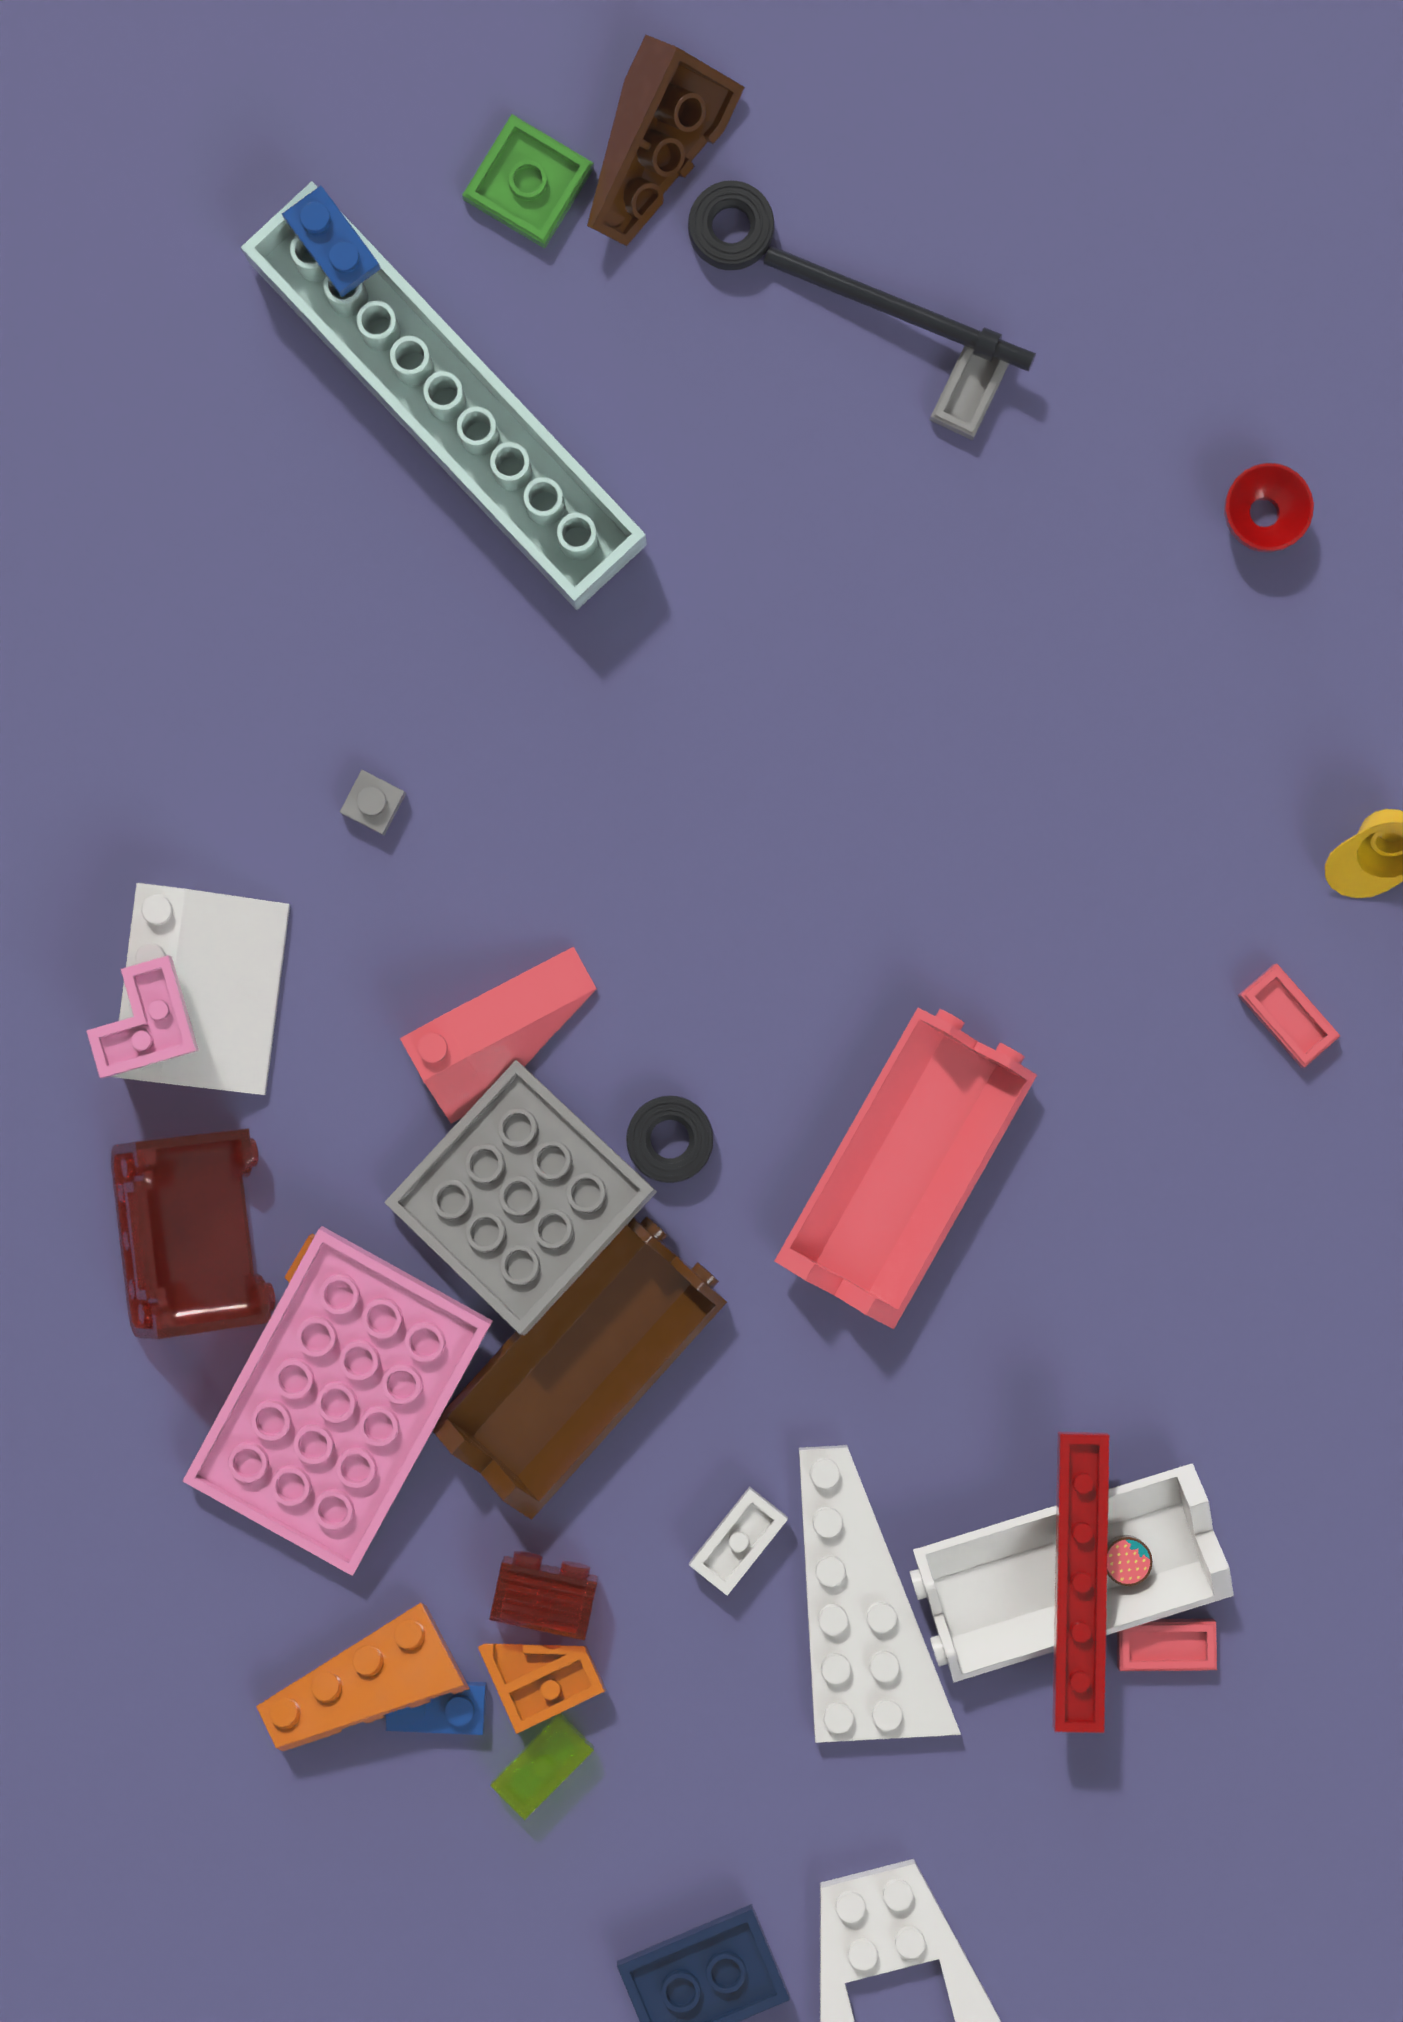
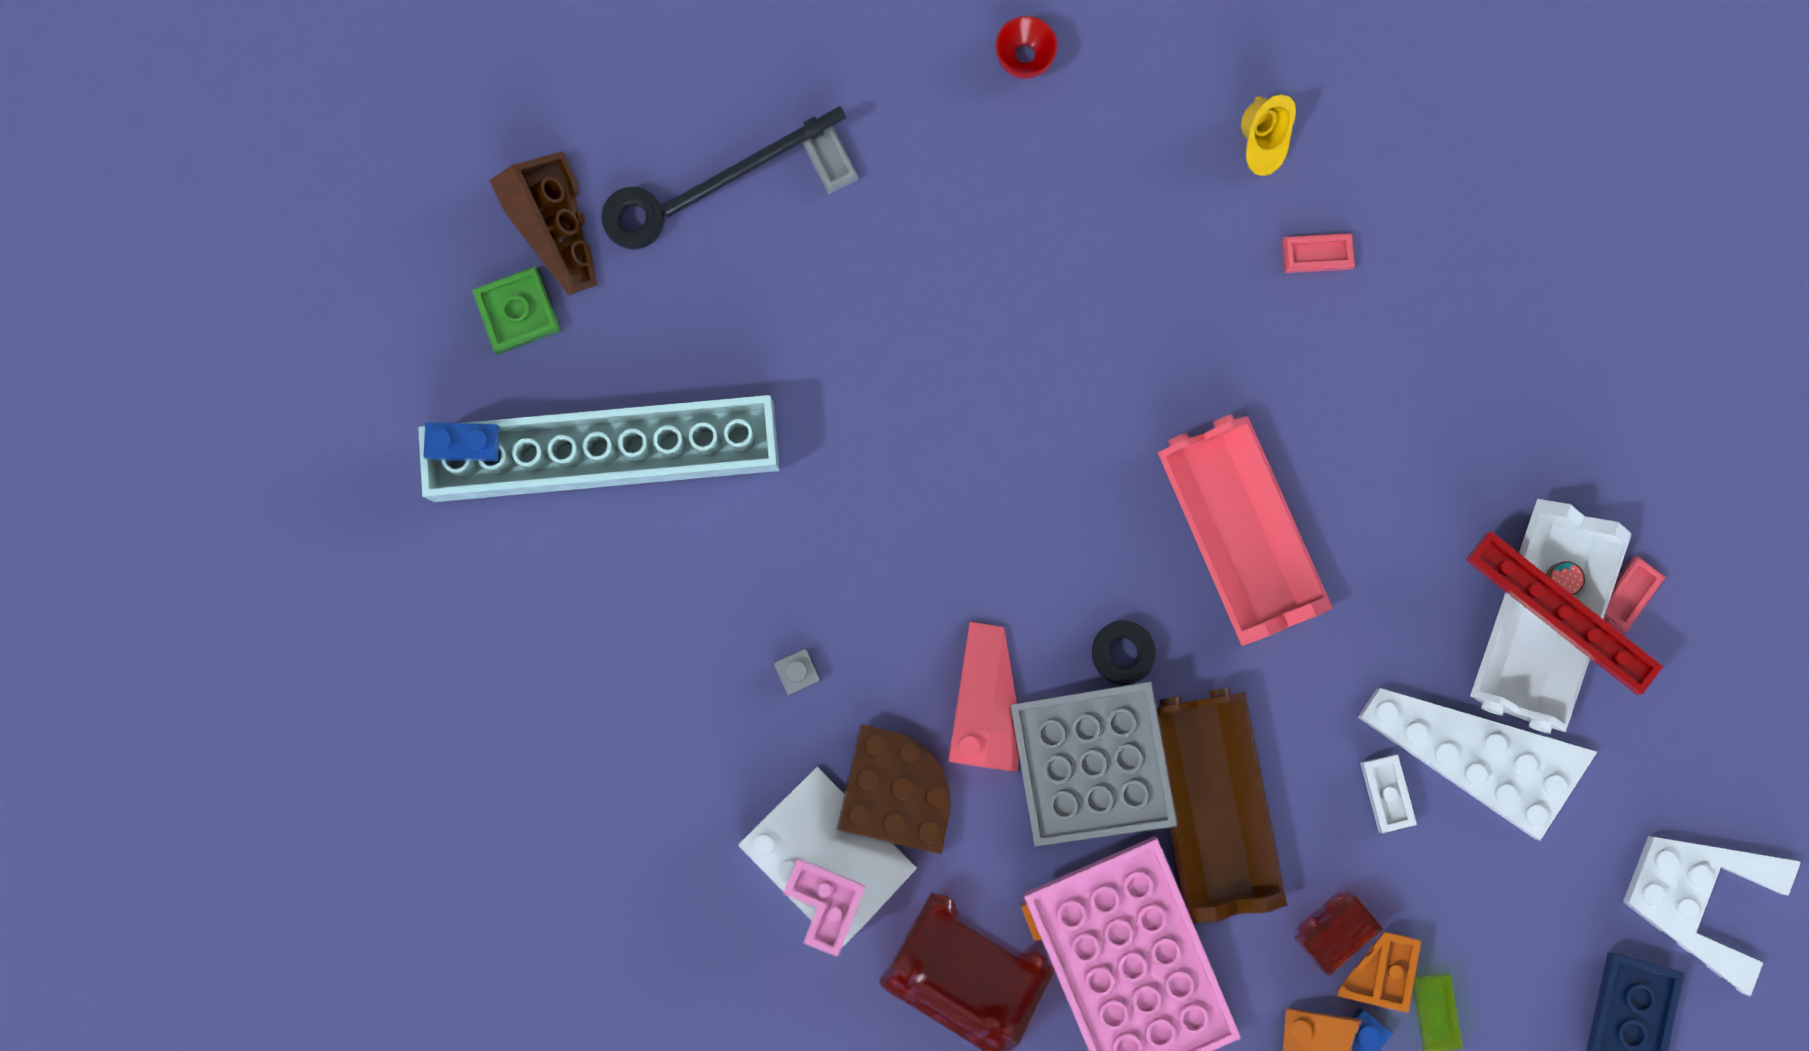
camera: 50 degrees left, 5 degrees down
none -> reddish brown plate [836,724,951,854]

